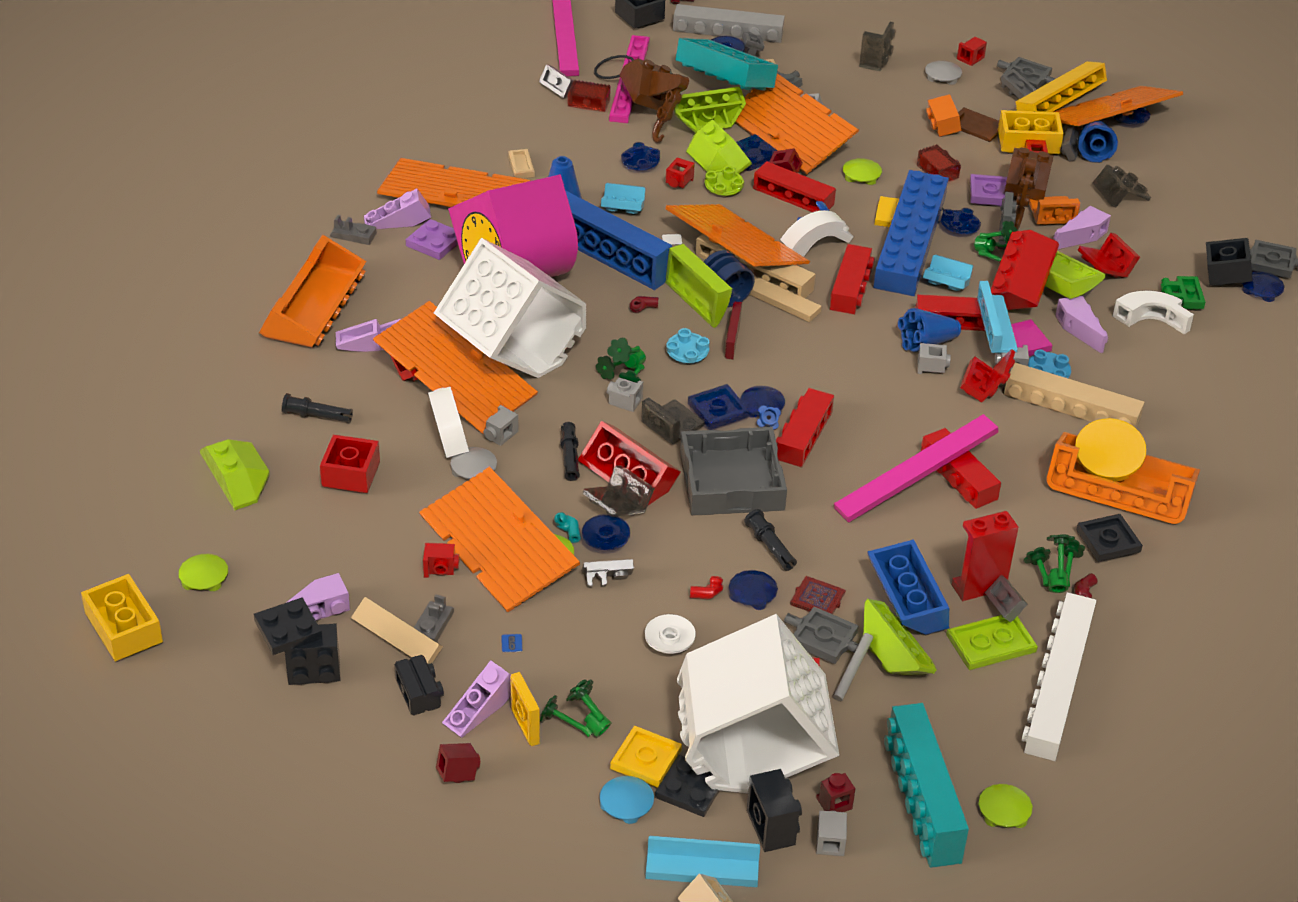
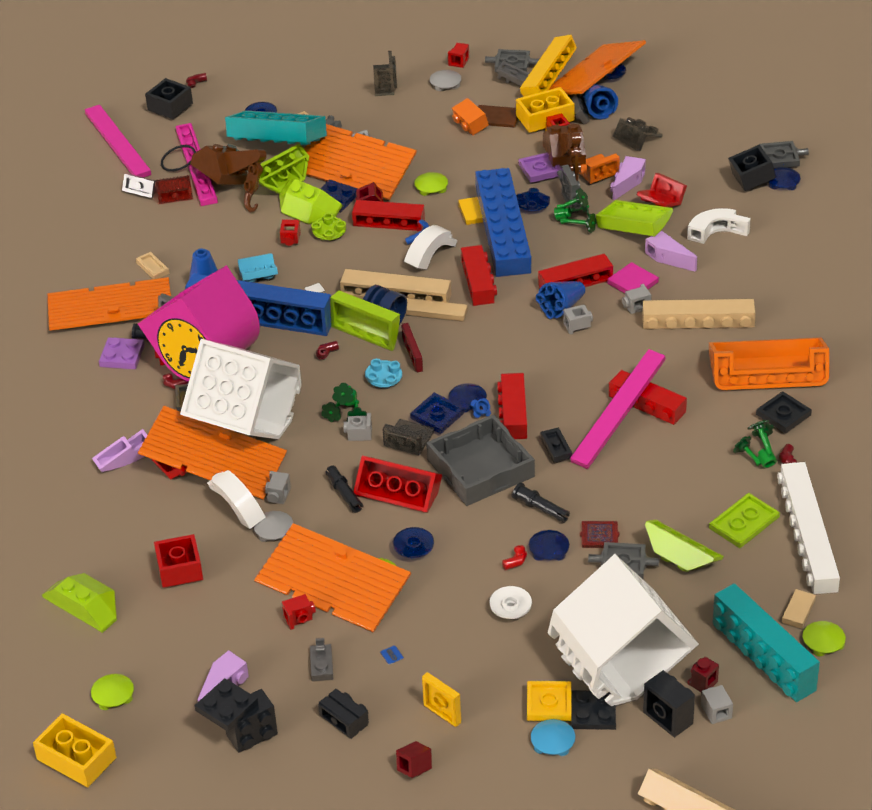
camera: 20 degrees left, 0 degrees up
orange windscreen [259,235,367,347] -> none
black pin [282,393,353,423] -> none
flat silver plate [330,215,377,245] -> none
tan tile [351,597,443,664] -> none
lavender slope [364,189,431,229] -> none
lavender slope [442,660,511,738] -> none
green plant [540,679,612,737] -> none
teal arm [554,512,581,543] -> none
plate [582,559,634,588] -> none
clear smoke bracket [583,465,655,517] -> none
clear blue dish [621,142,660,171] -> none
medium azure panel [646,836,760,887] -> none
orange door [665,204,810,267] -> none
light grey brick [673,4,785,43] -> none
flat silver plate [742,31,765,56] -> none
light grey bar [833,633,873,701] -> none
blue slope [867,539,950,635] -> none
clear red brick [917,144,961,182] -> none
medium azure bracket [923,255,973,291] -> none
red panel [951,511,1019,602] -> none
red bracket [960,349,1015,402] -> none
medium azure panel [977,281,1018,353] -> none
flat silver plate [985,575,1028,622] -> none
red slope [991,230,1059,310] -> none
dark azure dish [1028,349,1071,378] -> none
yellow tile [1075,418,1146,481] -> none
green plate [1161,276,1206,310] -> none
none -> black plate [540,427,572,463]
none -> tan tile [782,589,816,629]

